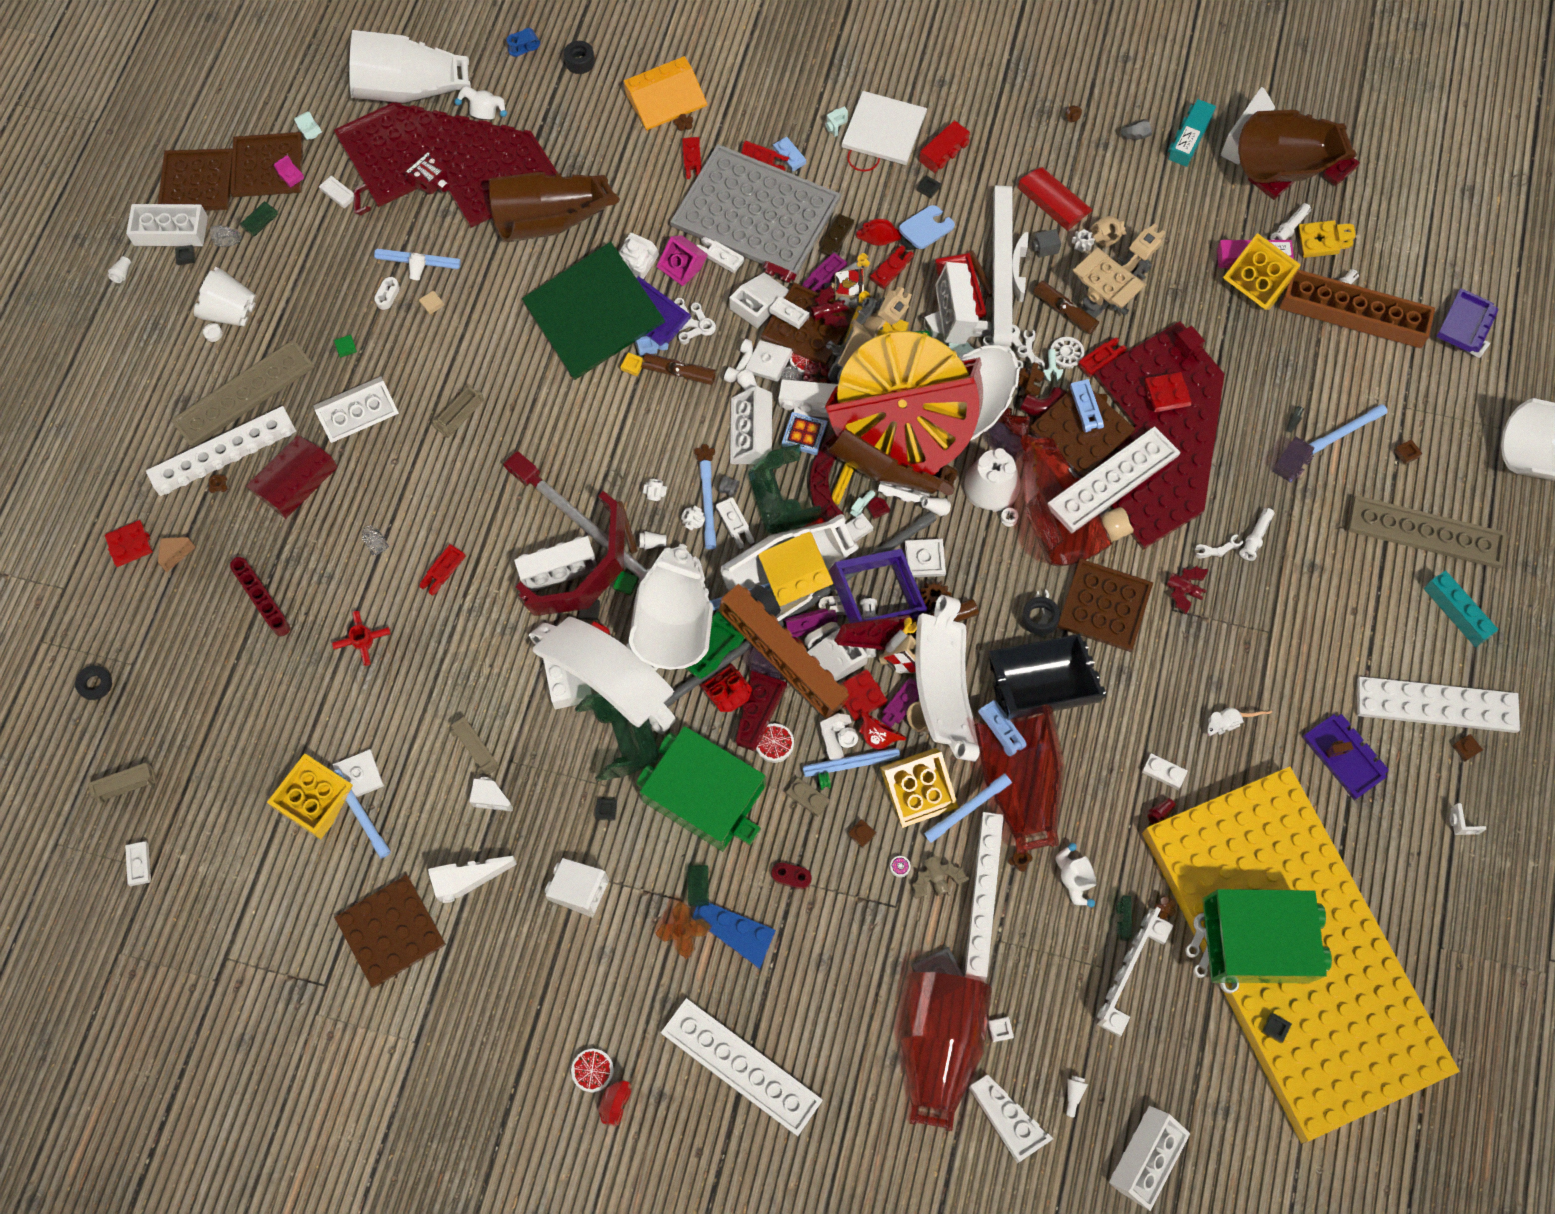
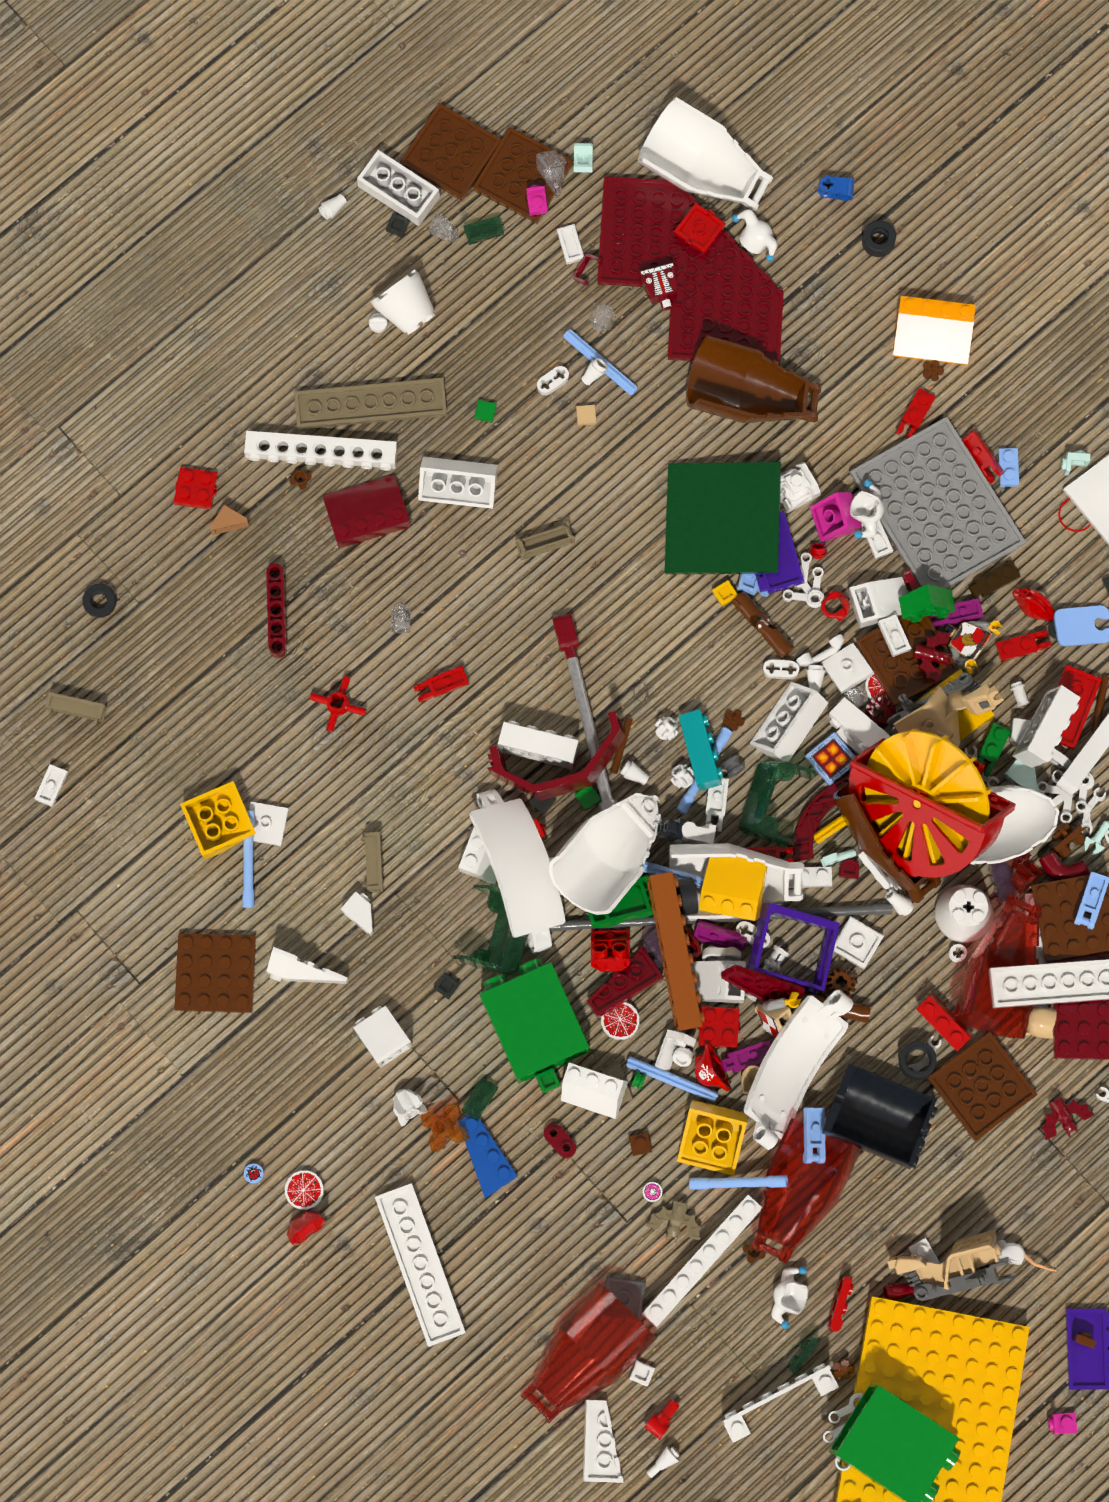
camera: 35 degrees right, 10 degrees up
none -> tile [244,1164,264,1184]
none -> white brick [393,1089,428,1126]
none -> clear slope [536,150,566,197]
none -> white slope [561,1063,628,1119]
none -> clear head [589,303,616,333]
none -> red pin [644,1399,680,1440]
none -> hips [657,818,717,844]
none -> red plate [674,203,726,254]
none -> teal brick [678,709,724,791]
none -> white beam [763,659,799,679]
none -> red plate [809,543,827,559]
none -> red piece [821,591,850,621]
none -> red hinge [827,1277,854,1332]
none -> white piece [850,480,884,539]
none -> tan piece [887,1230,1014,1301]
none -> green brick [898,584,956,623]
none -> red brick [916,993,974,1051]
none -> white pin [1010,681,1029,707]
none -> dark pink bracket [1048,1413,1077,1435]

